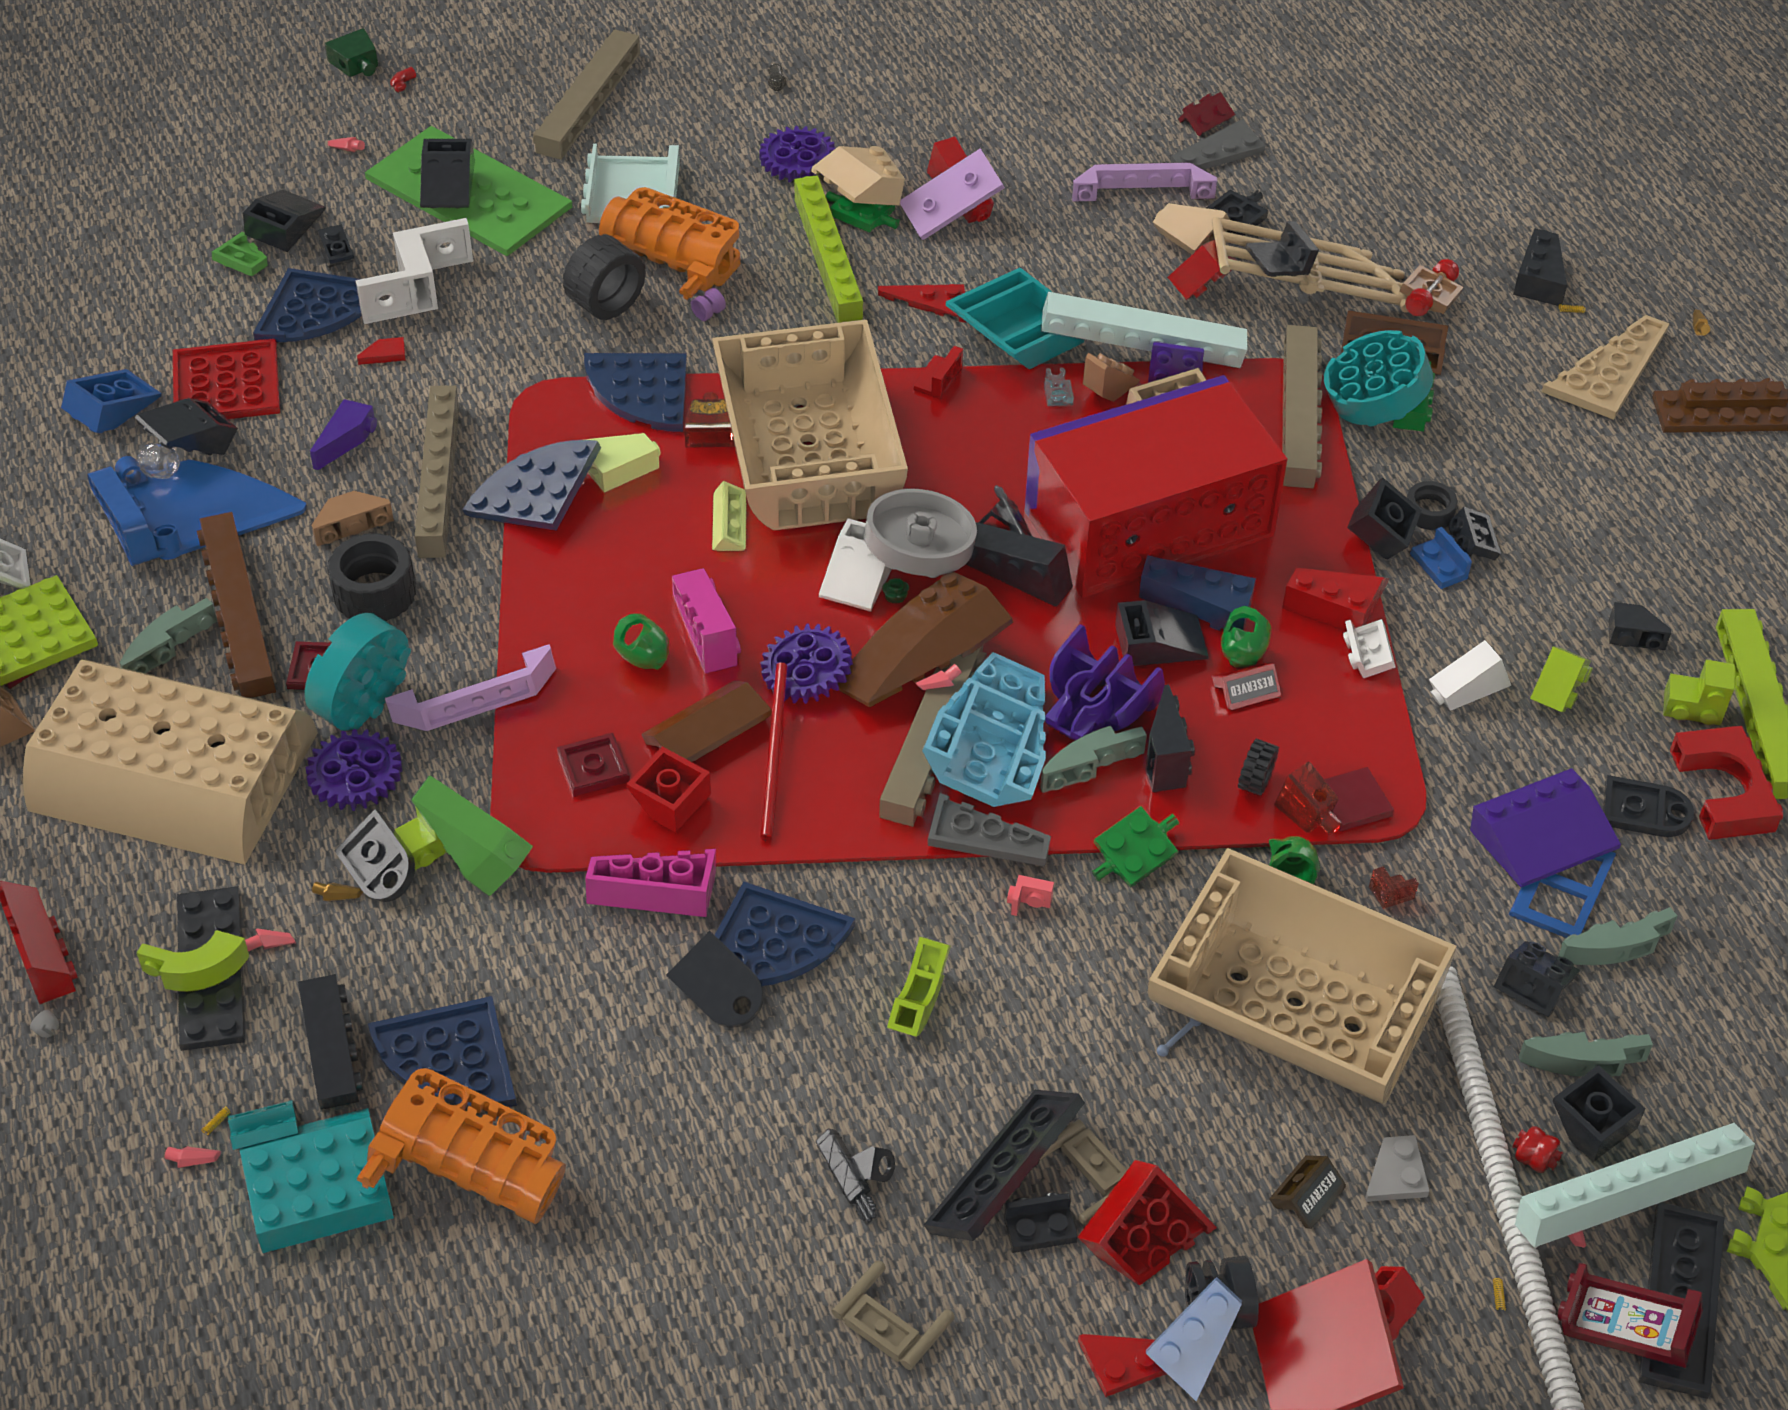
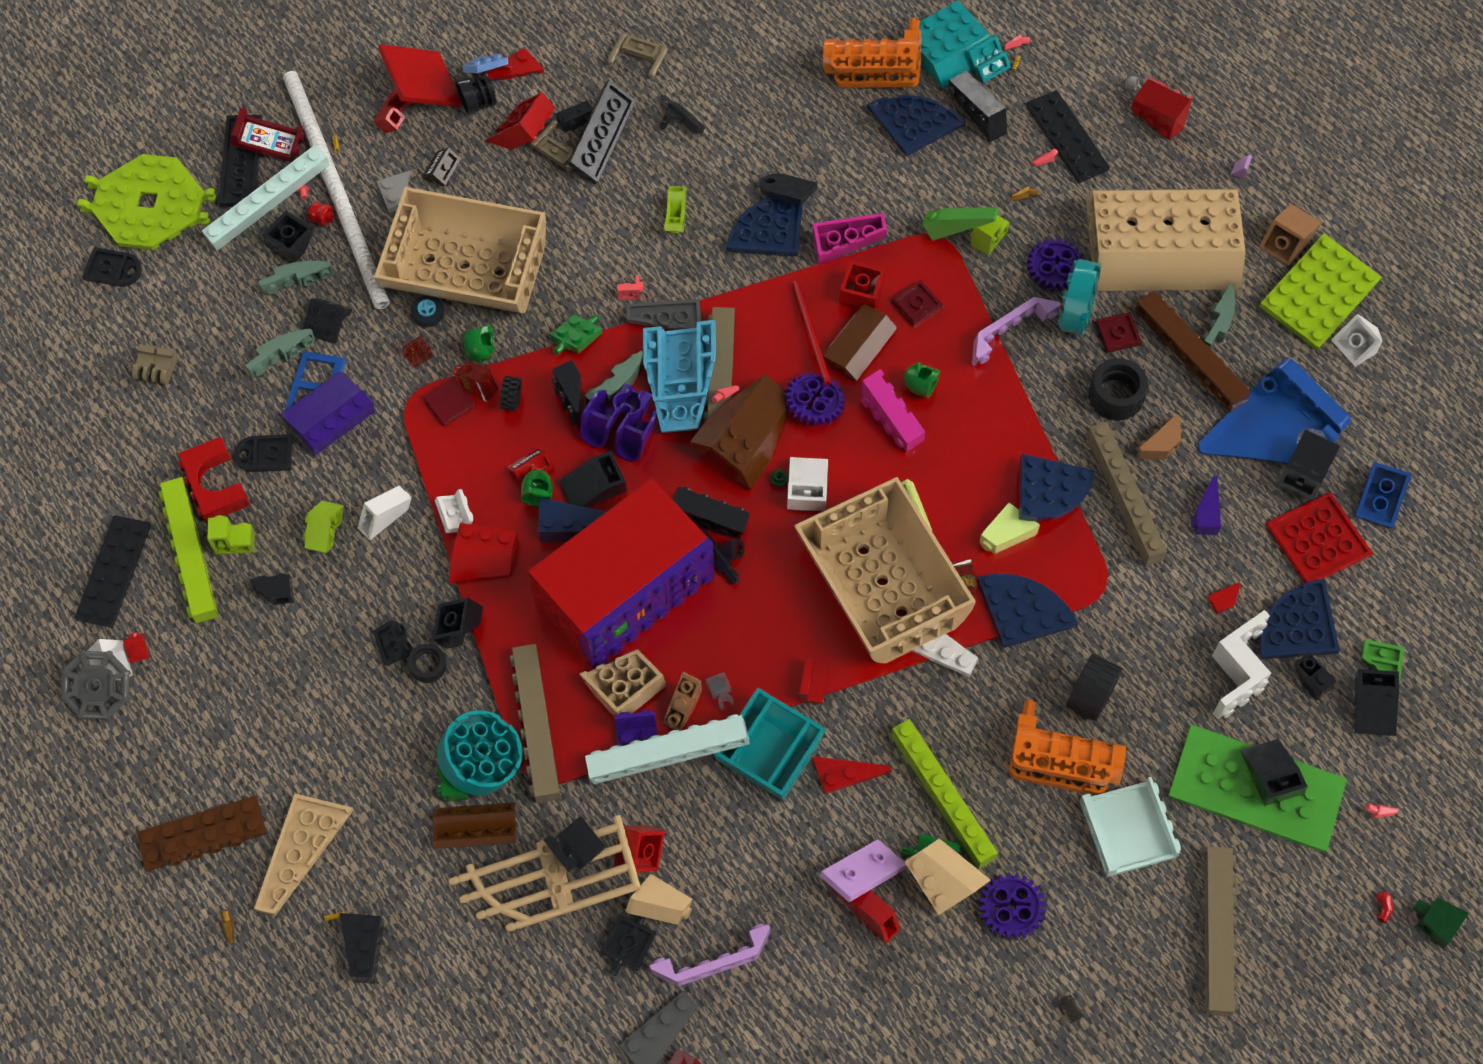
camera: 165 degrees right, 15 degrees up
lime arch [137,930,249,991] -> none
tile [334,809,415,902] -> none
medium lavender wheel [691,288,726,321] -> none
light grey piece [864,489,977,578] -> none
plate [1399,259,1464,316] -> none
blue bracket [1410,527,1472,589] -> none

